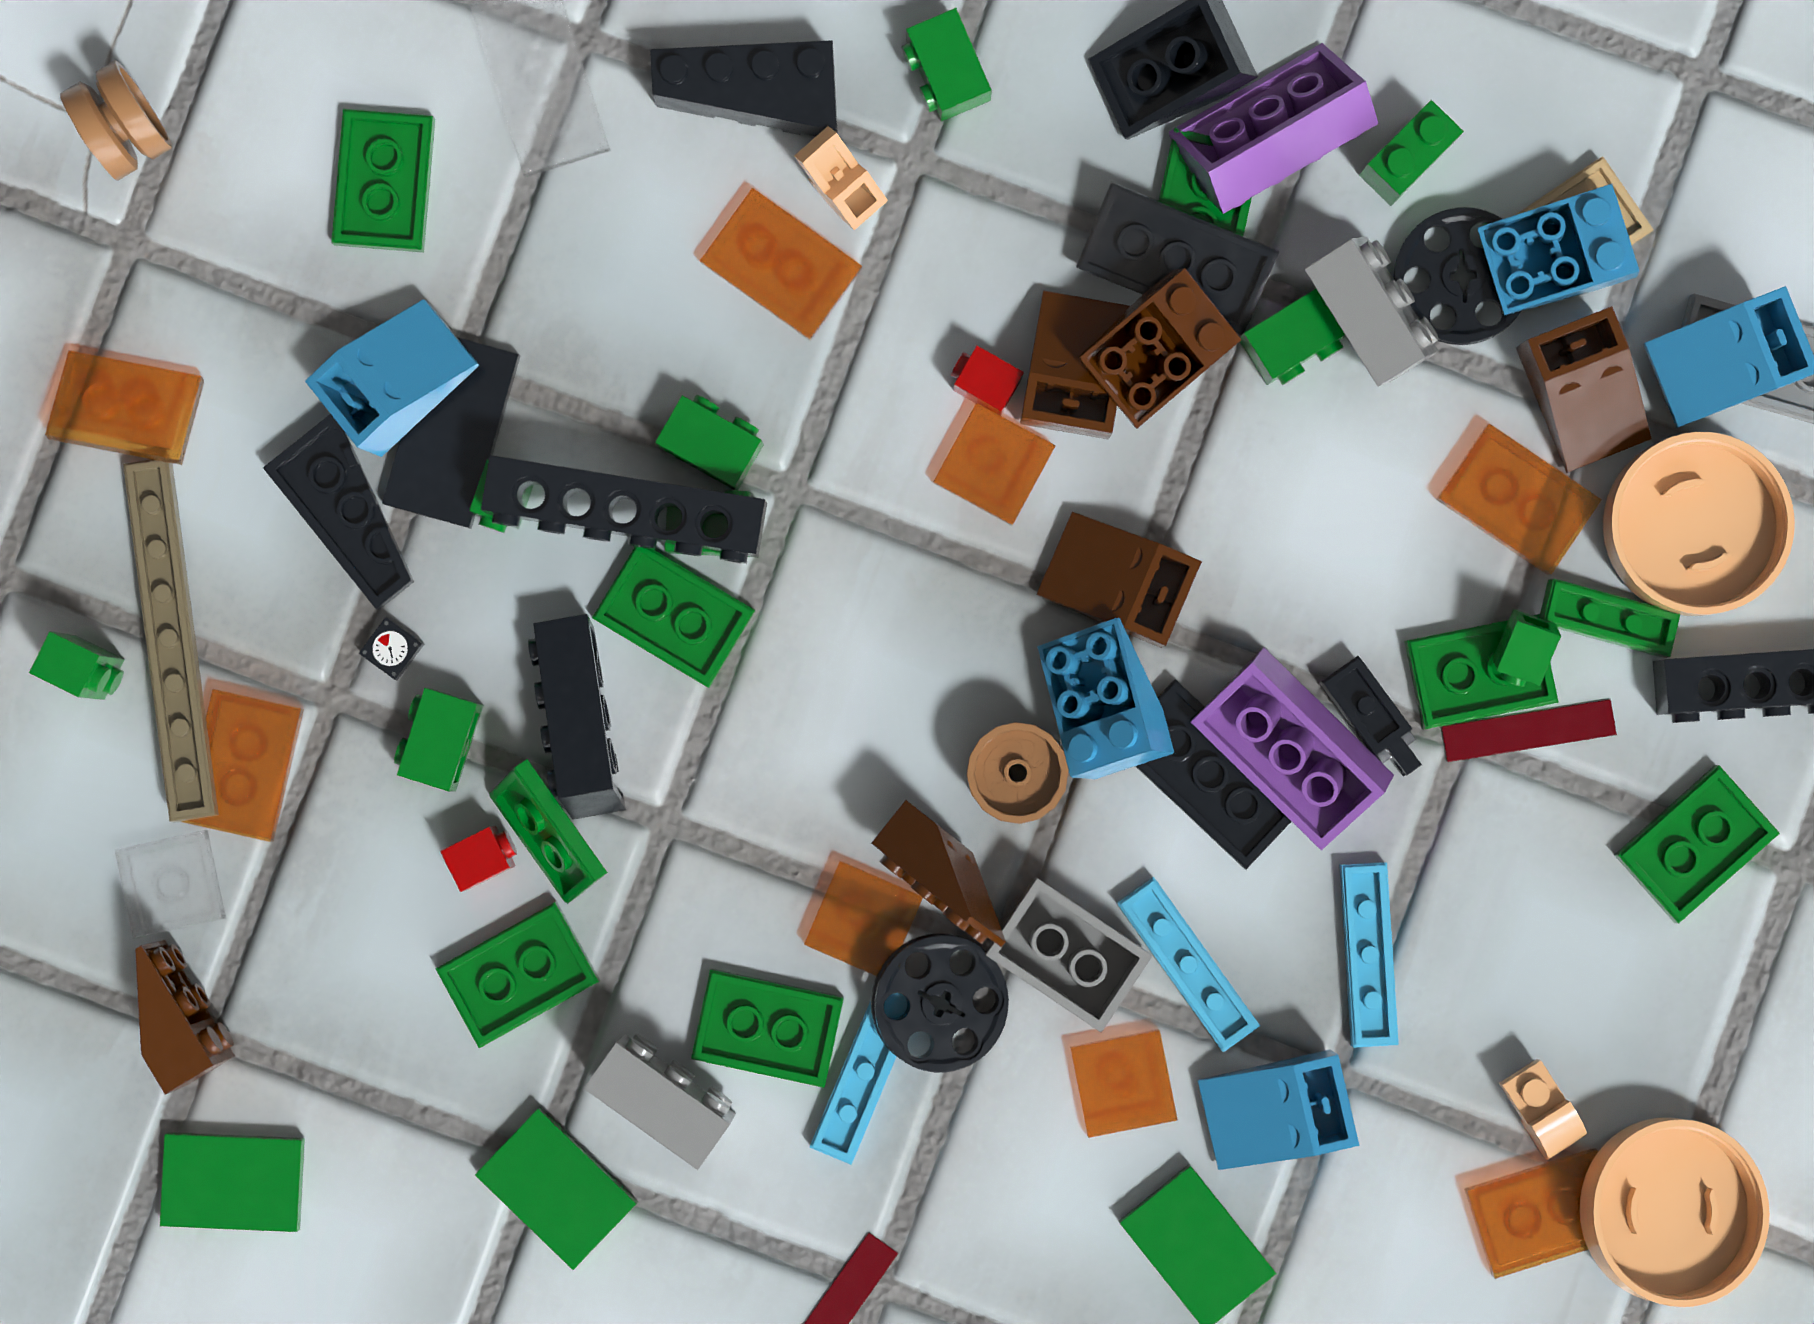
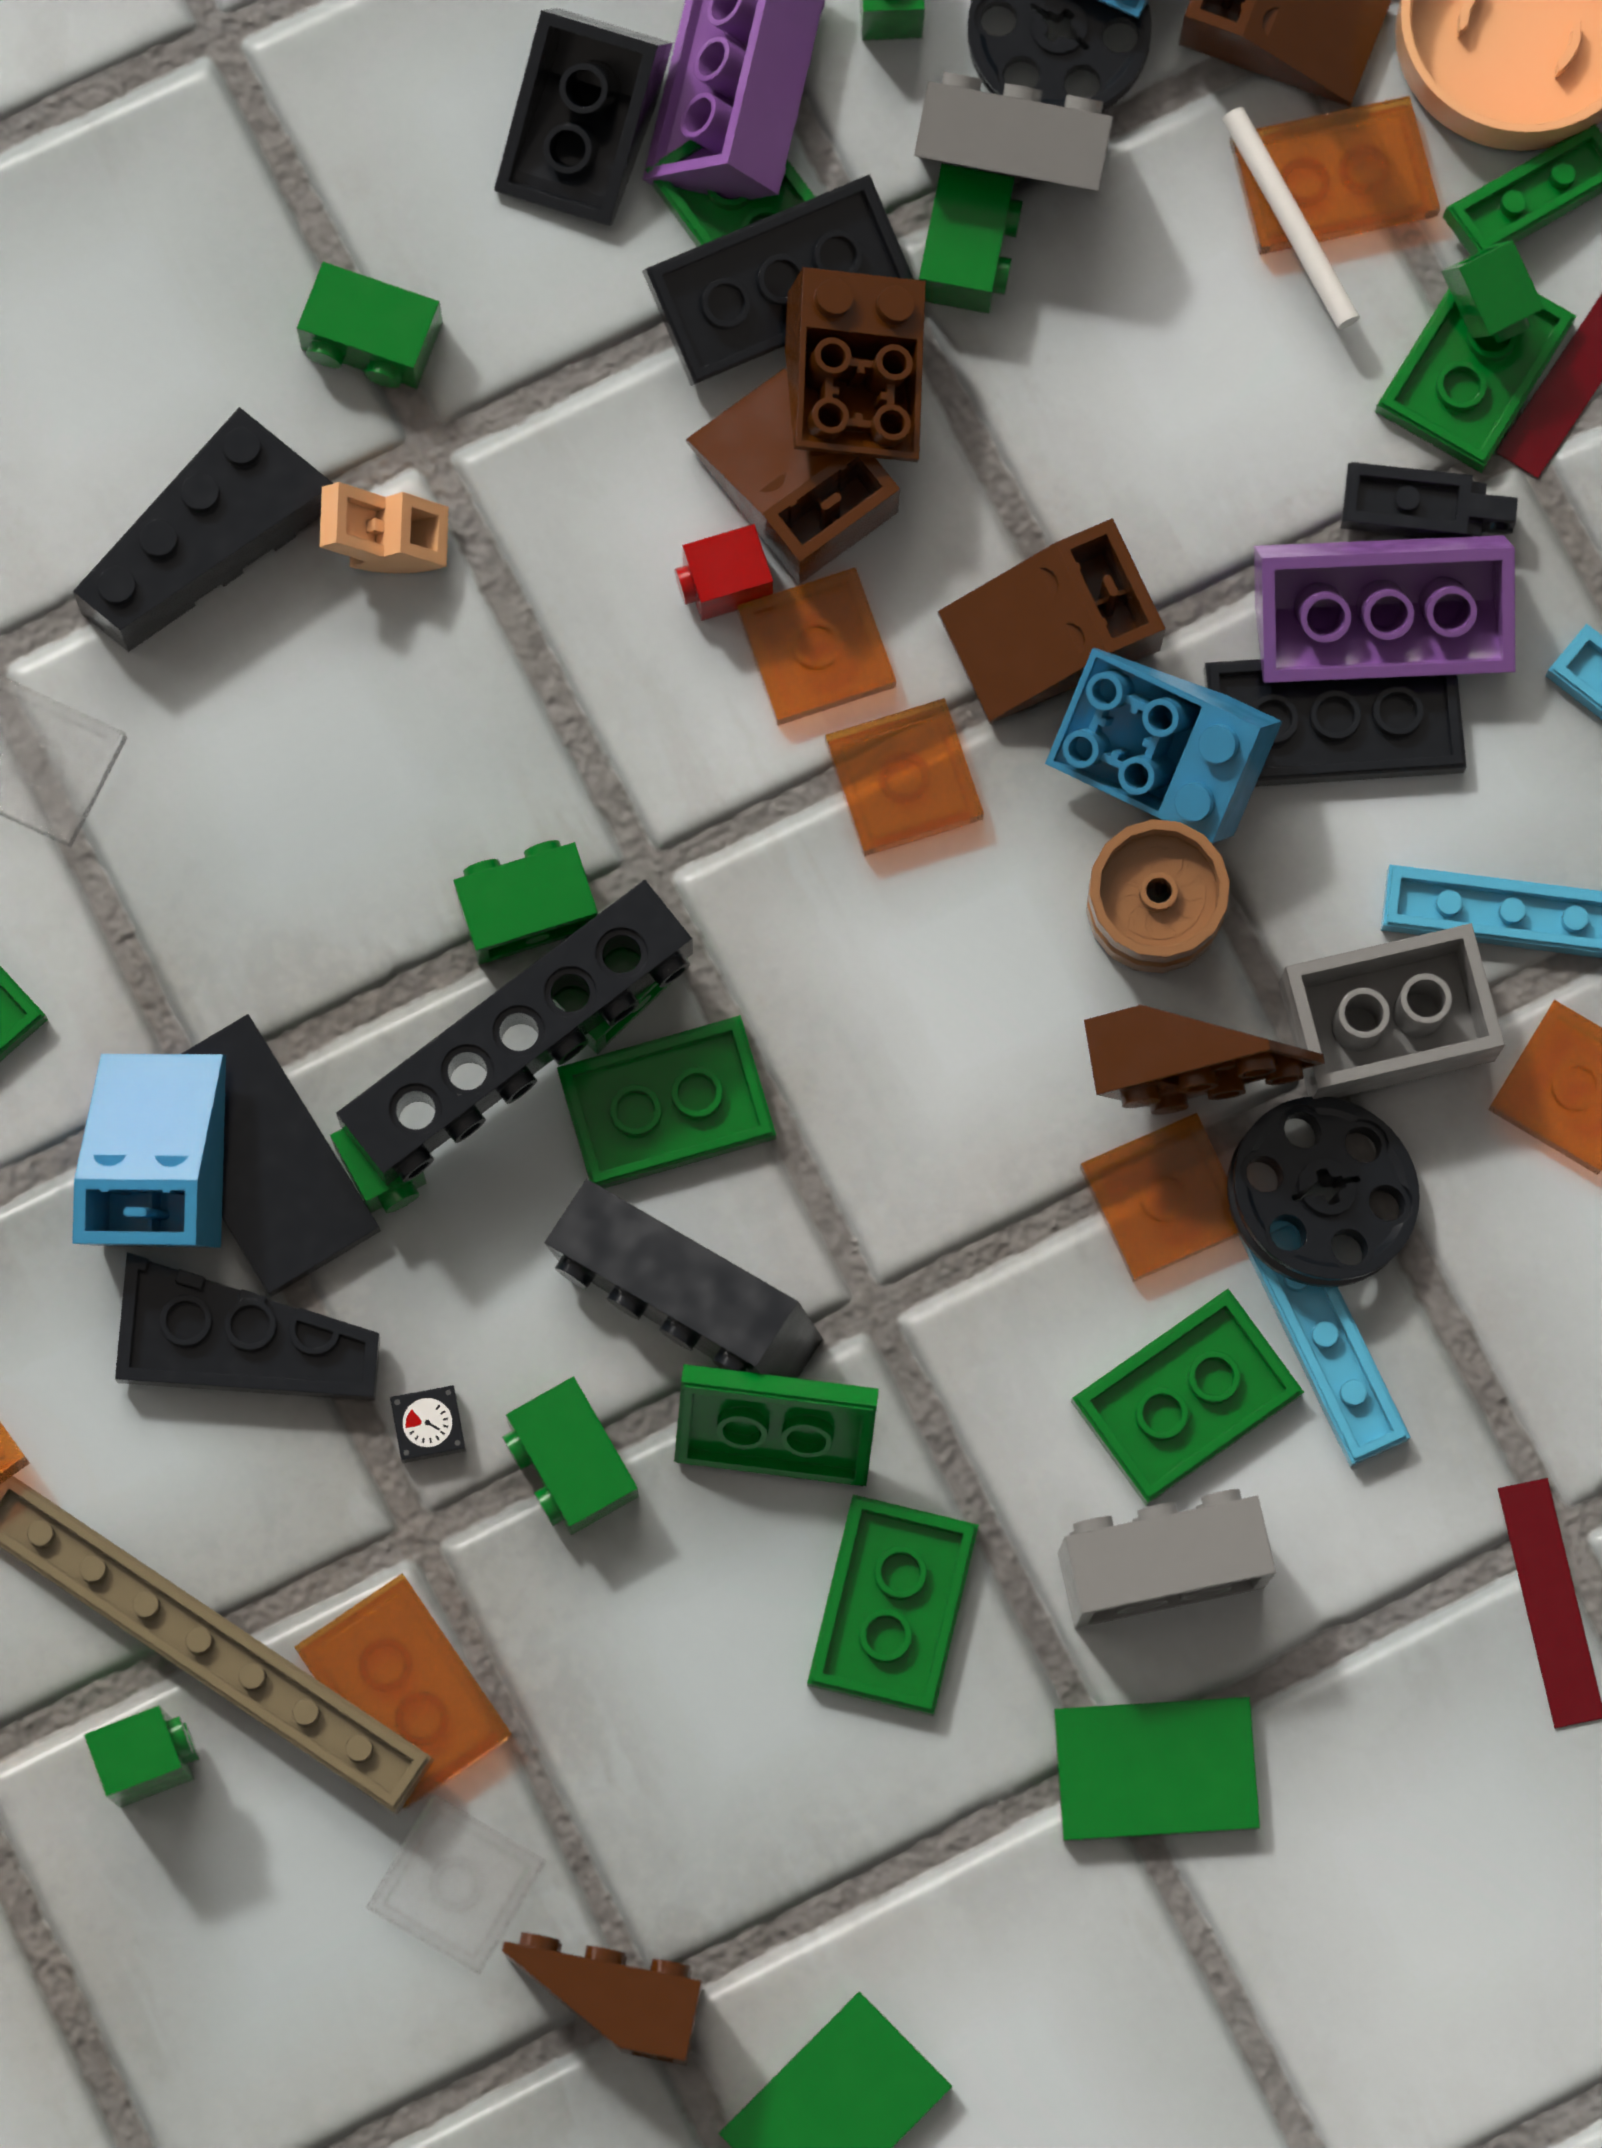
camera: 50 degrees left, 10 degrees down
red brick [440,826,517,892] -> none
clear orange tile [700,188,862,341] -> none
none -> clear orange tile [825,698,984,857]
none -> white bar [1222,107,1360,329]

